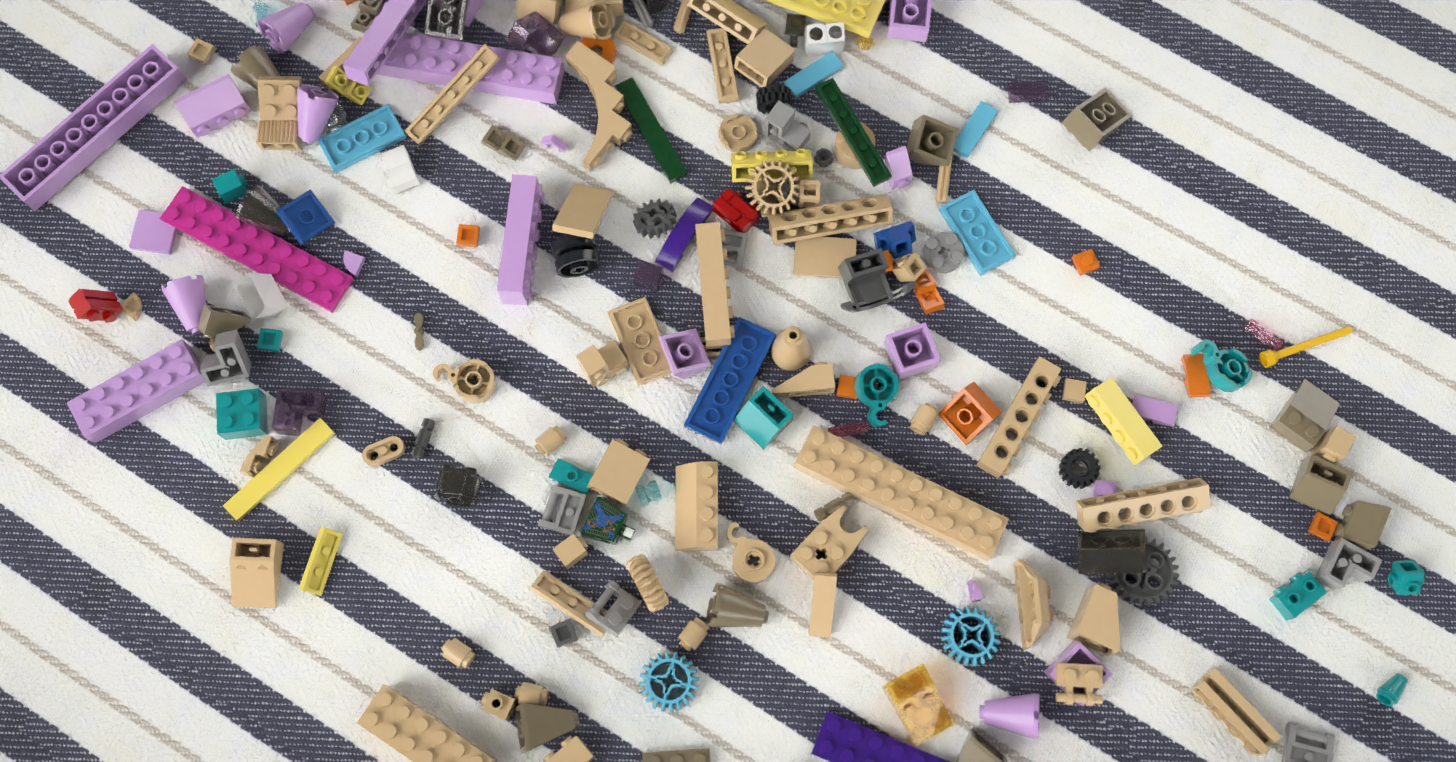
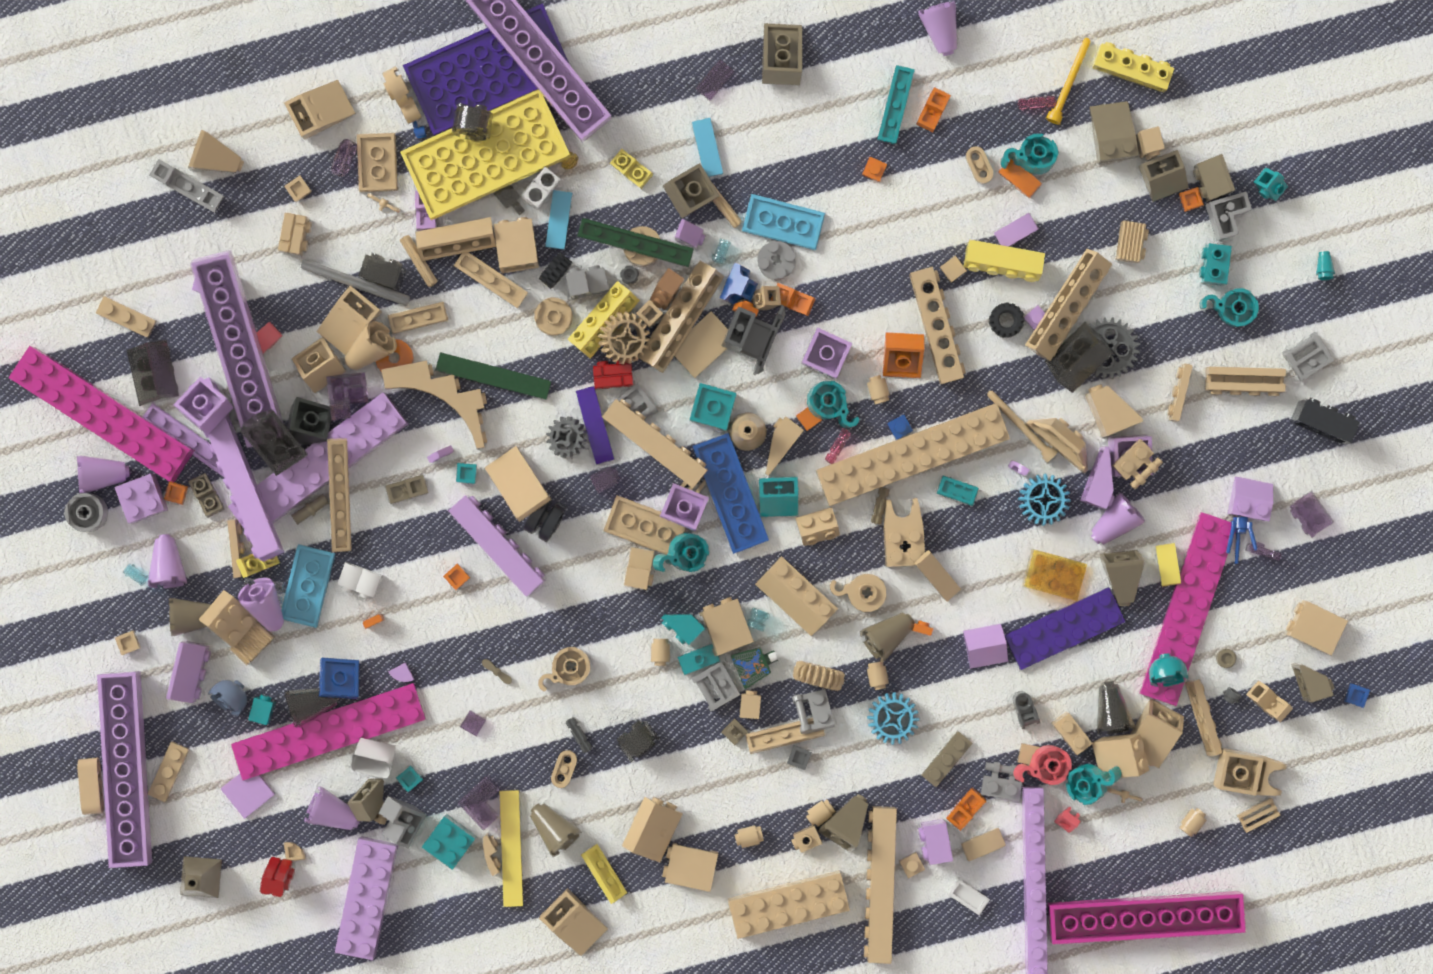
camera: 50 degrees left, 15 degrees up
none -> tan beam [77,758,104,815]
none -> tan plate [147,741,190,802]
none -> dark tan slope [180,856,222,898]
none -> sand blue cylinder [208,680,247,717]
none -> pearl dark grey slope [284,397,334,445]
none -> dark tan pin [291,494,330,525]
none -> orange tile [363,614,385,629]
none -> teal plate [456,463,477,484]
none -> clear purple plate [460,710,487,736]
none -> dark tan cone [530,803,582,857]
none -> light yellow slope [610,148,653,189]
none -> tan piece [622,797,683,862]
none -> medium nougat brick [650,268,684,310]
none -> teal piece [653,533,709,572]
none -> teal slope [661,614,705,645]
none -> tan panel [662,843,718,892]
none -> teal panel [689,383,737,431]
none -> clear light blue pin [712,238,731,264]
none -> dark tan tile [721,718,748,745]
none -> tan bracket [795,507,840,546]
none -> teal plate [877,65,915,145]
none -> blue plate [887,414,913,440]
none -> orange plate [912,621,933,636]
none -> orange slope [916,87,951,133]
none -> lavender cone [918,1,957,56]
none -> teal plate [936,475,979,506]
none -> lavender slope [963,624,1008,669]
none -> tan plate [966,146,993,184]
none -> tan piece [987,391,1058,463]
none -> lavender slope [1080,446,1115,509]
none -> light yellow brick [1092,42,1174,93]
none -> tan brick [1115,221,1149,264]
none -> tan plate [1167,363,1193,422]
none -> teal piece [1199,288,1259,327]

